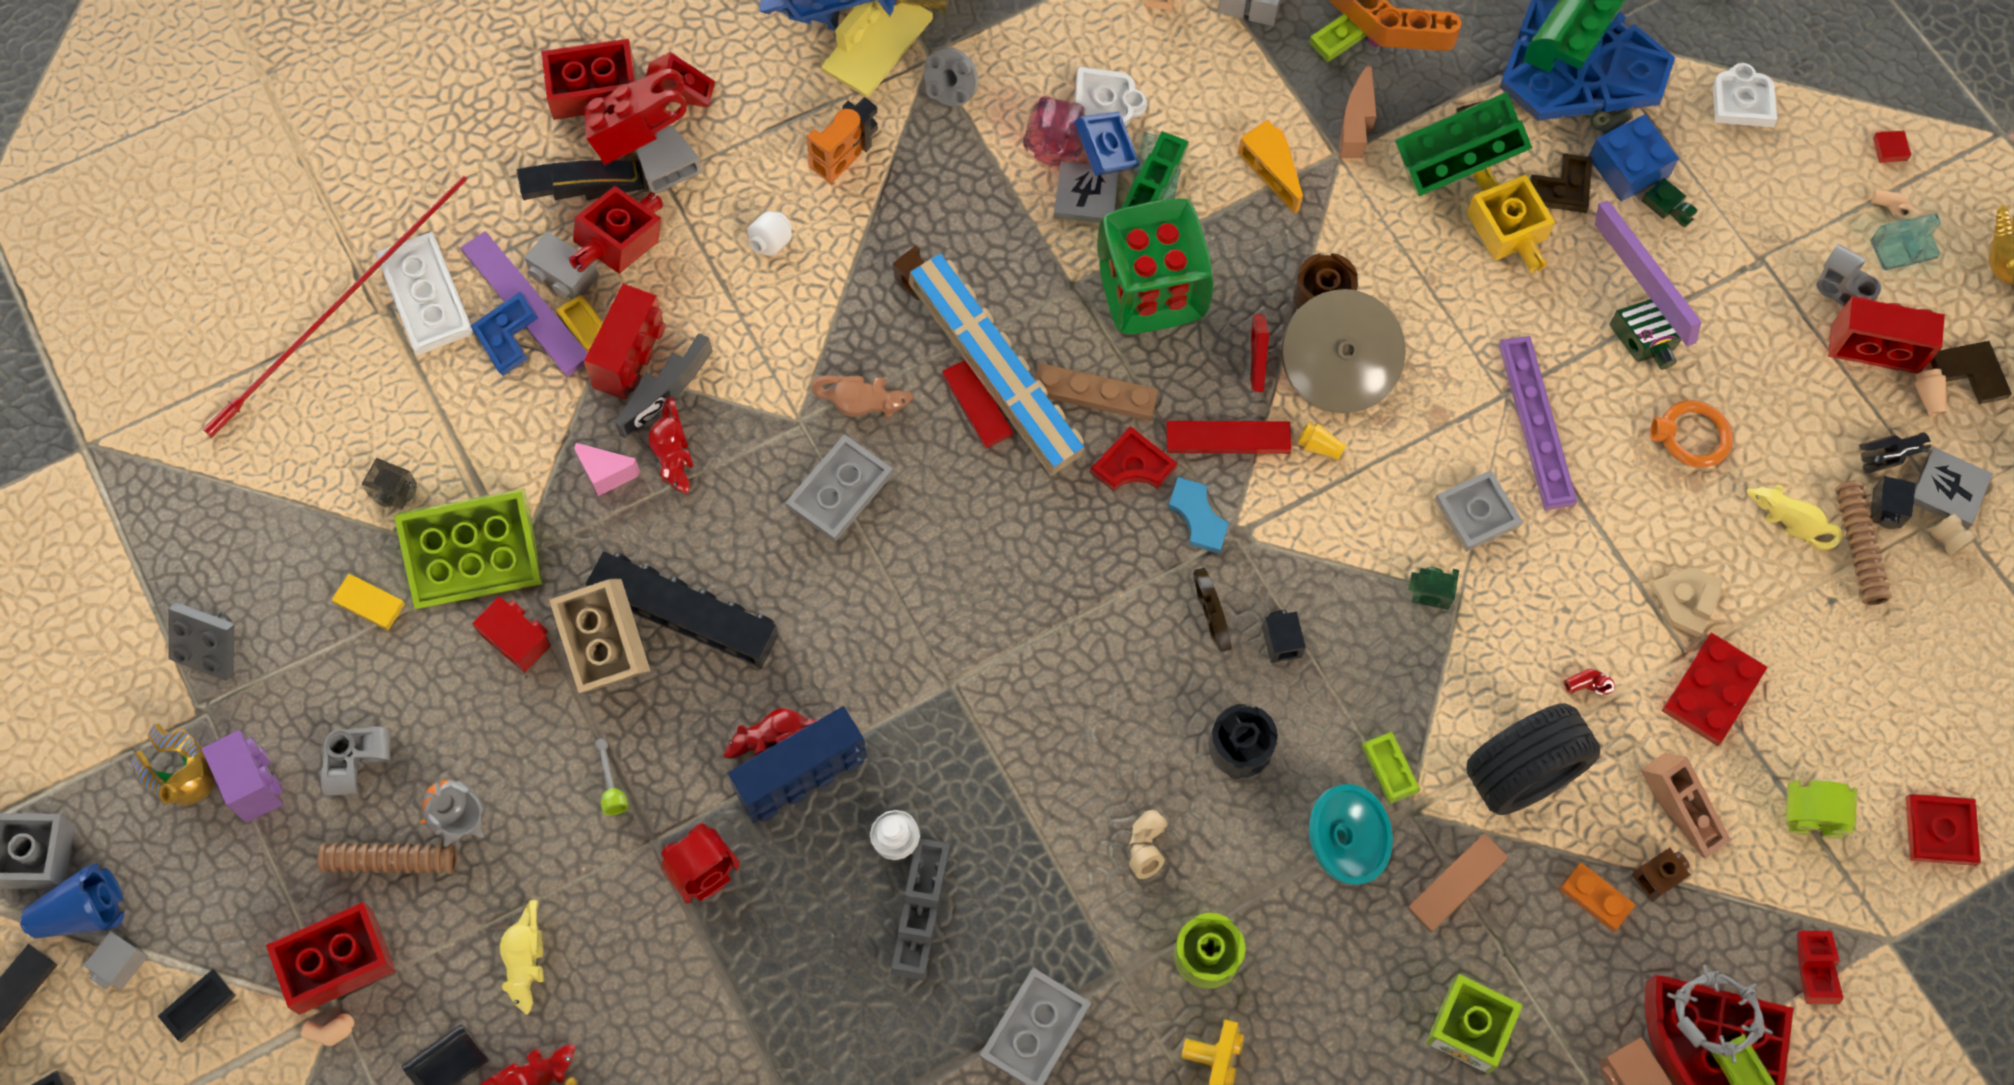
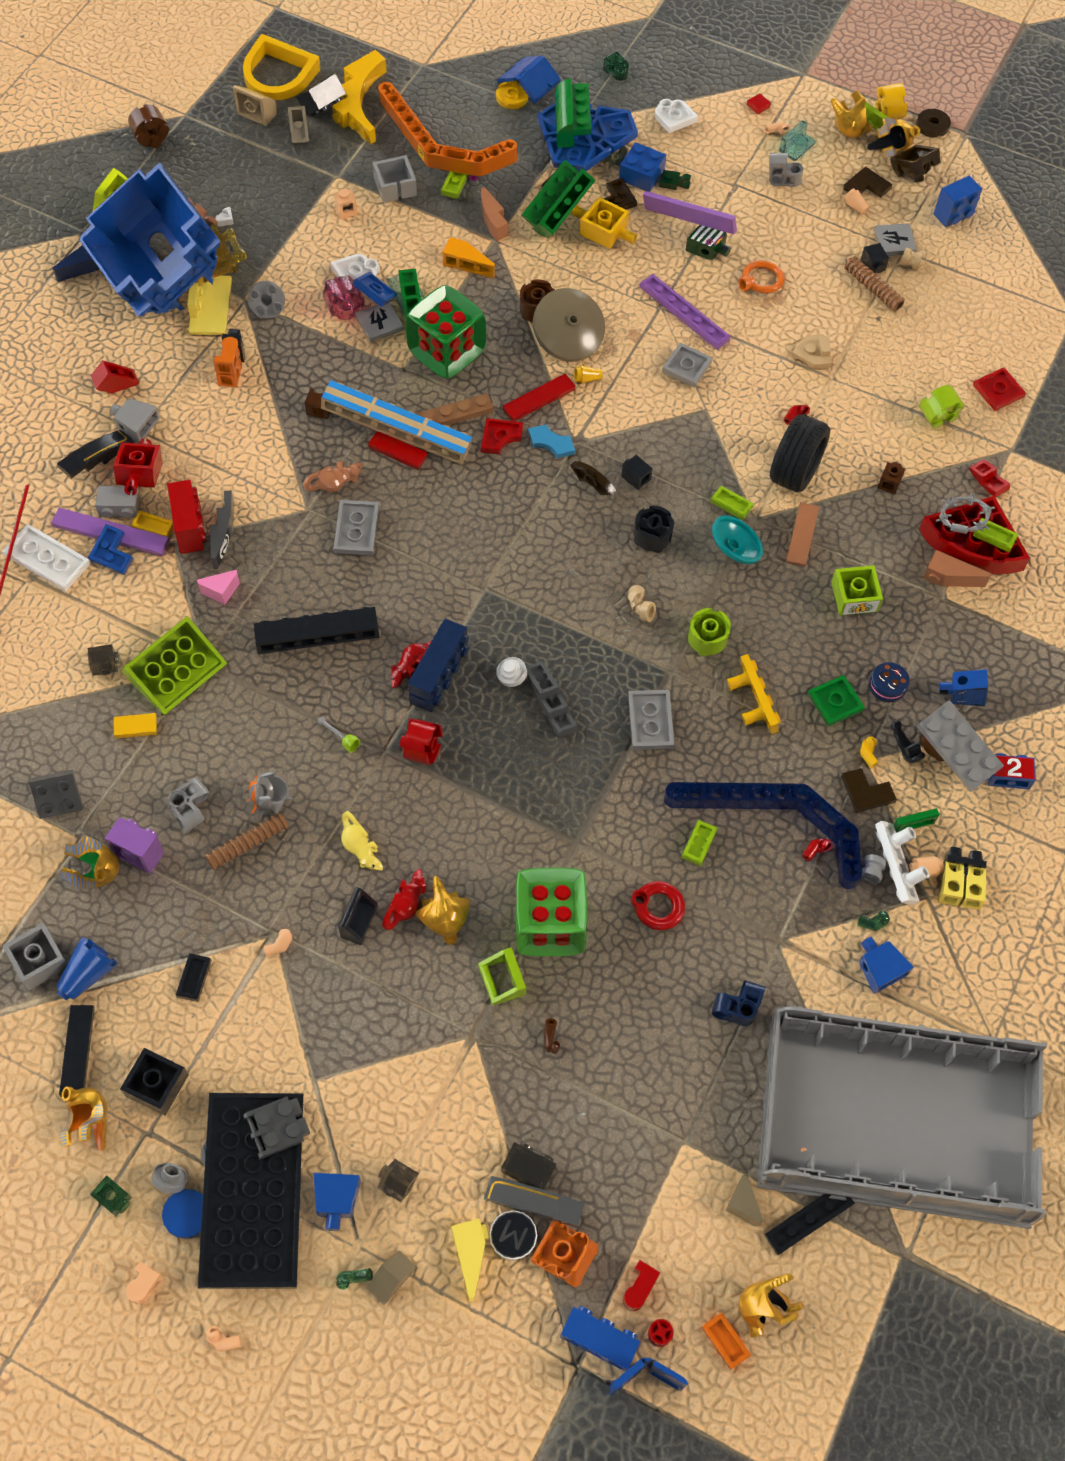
camera: 35 degrees left, 5 degrees down
light grey brick [83,931,148,991] -> none
red brick [266,902,396,1015] -> none
red brick [472,596,551,673] -> none
red brick [541,38,637,120] -> none
tan brick [549,579,650,693] -> none
red brick [584,69,687,165] -> none
red animal [648,397,694,494] -> none
white head [747,211,792,256] -> none
red tile [1250,314,1269,392] -> none
clear green brick [1408,567,1459,610] -> none
orange plate [1559,862,1636,933] -> none
nougat slope [1640,752,1731,858] -> none
red plate [1661,632,1768,746] -> none
light yellow animal [1747,485,1843,550] -> none
red brick [1828,297,1945,374] -> none
black arm [1859,432,1931,474] -> none

